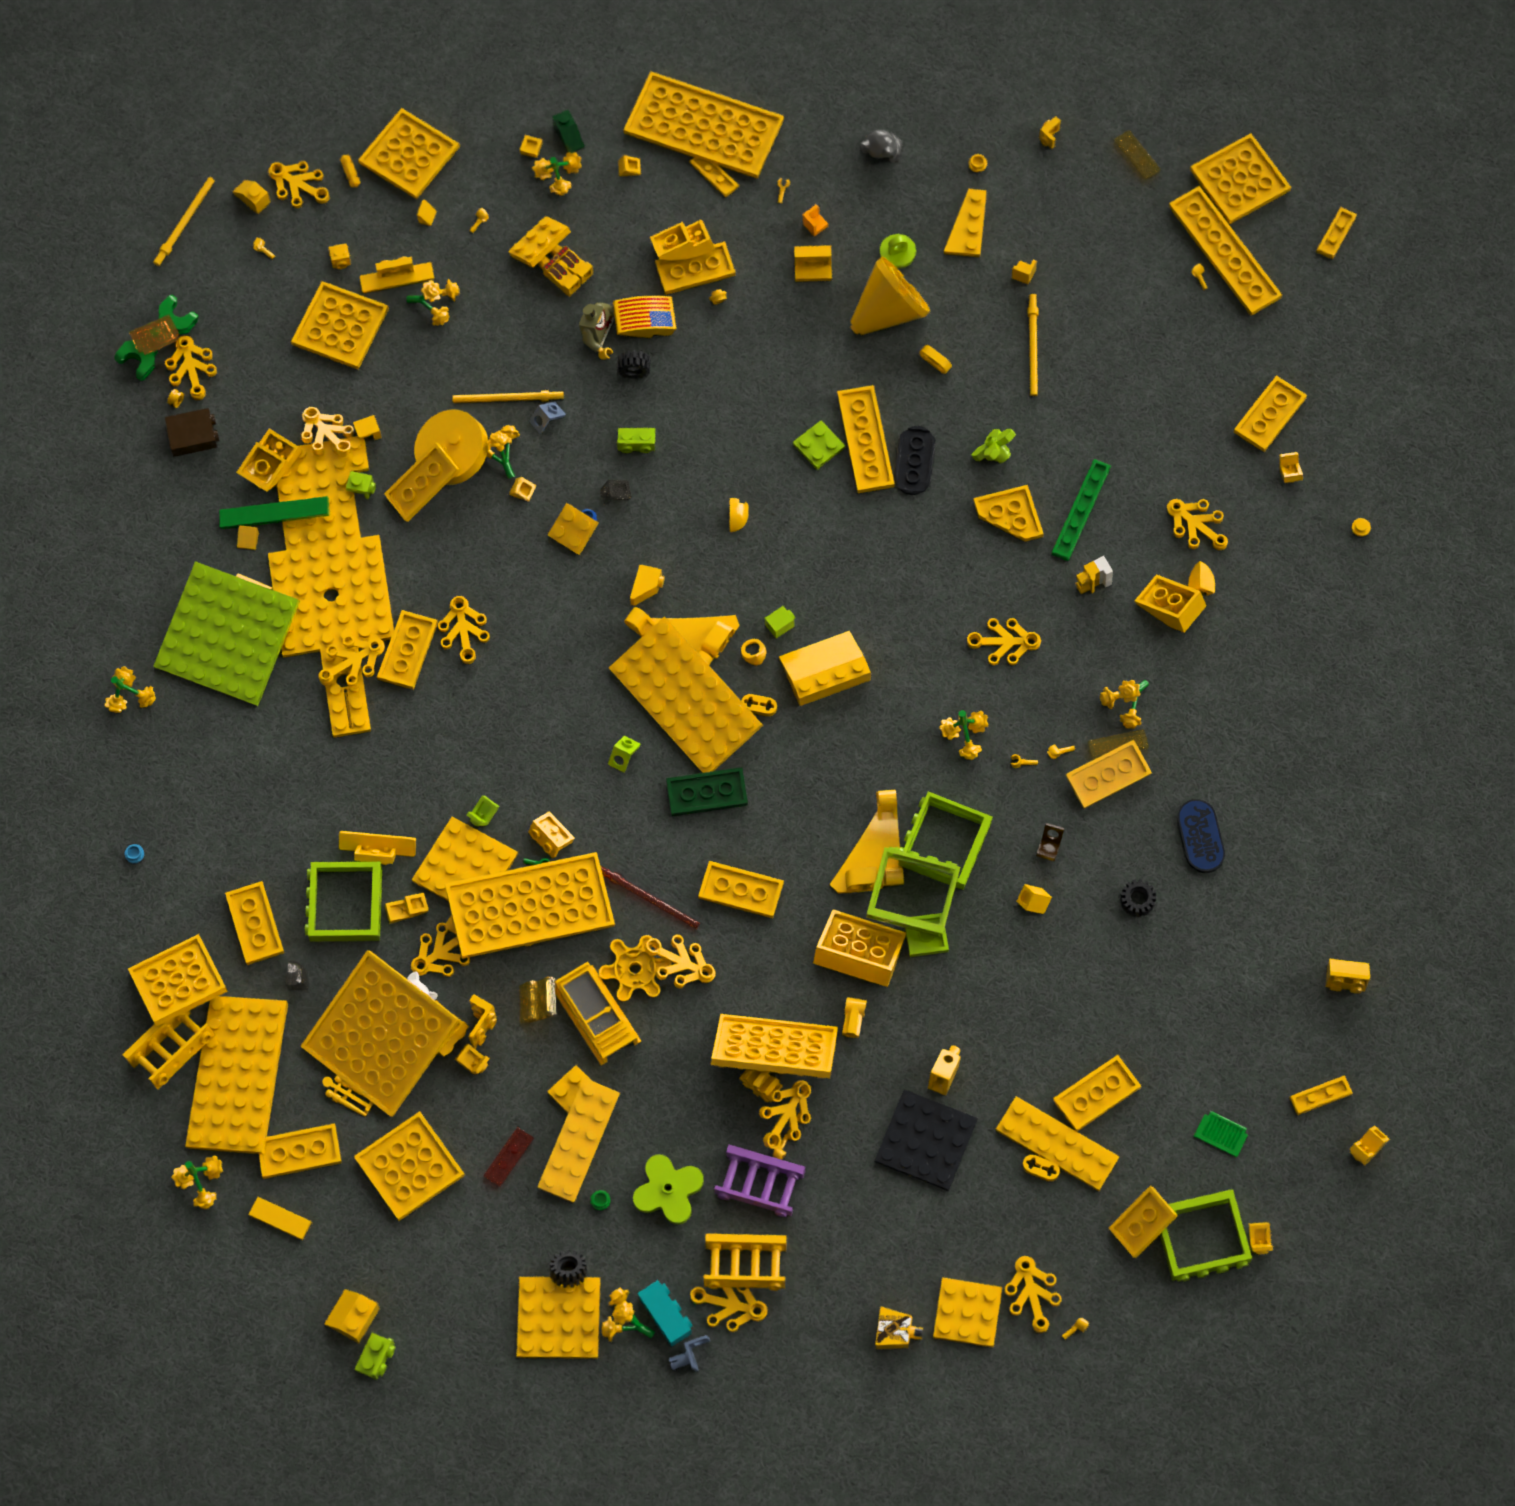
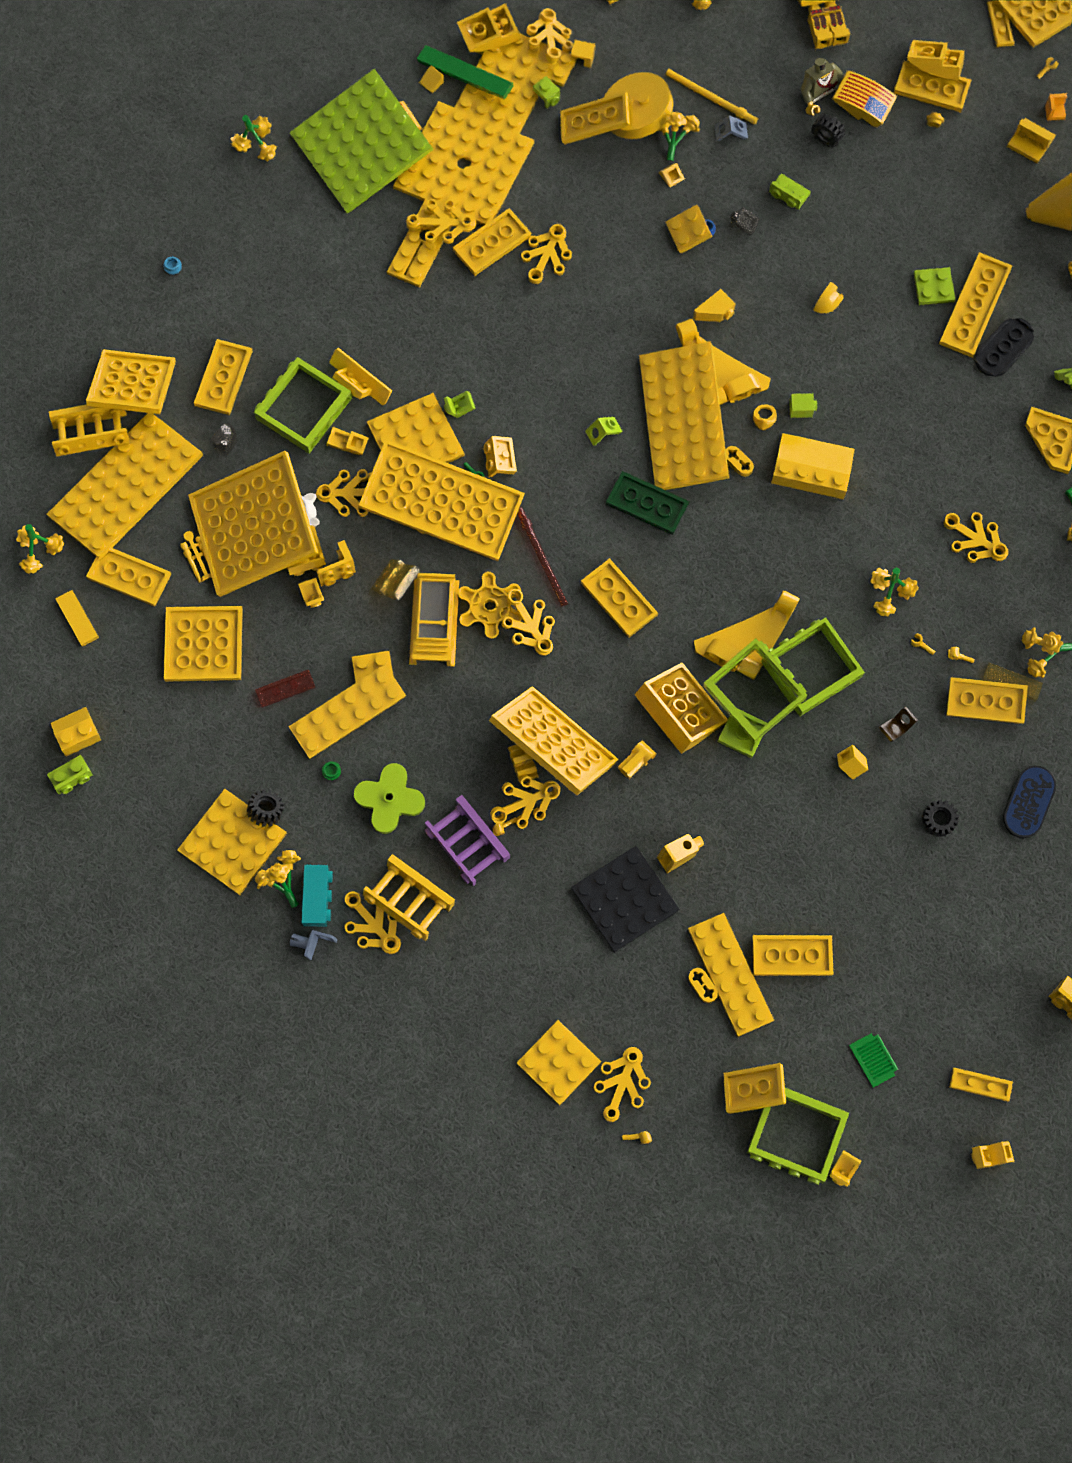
camera: 30 degrees right, 5 degrees up
torso [875,1307,923,1349] -> none

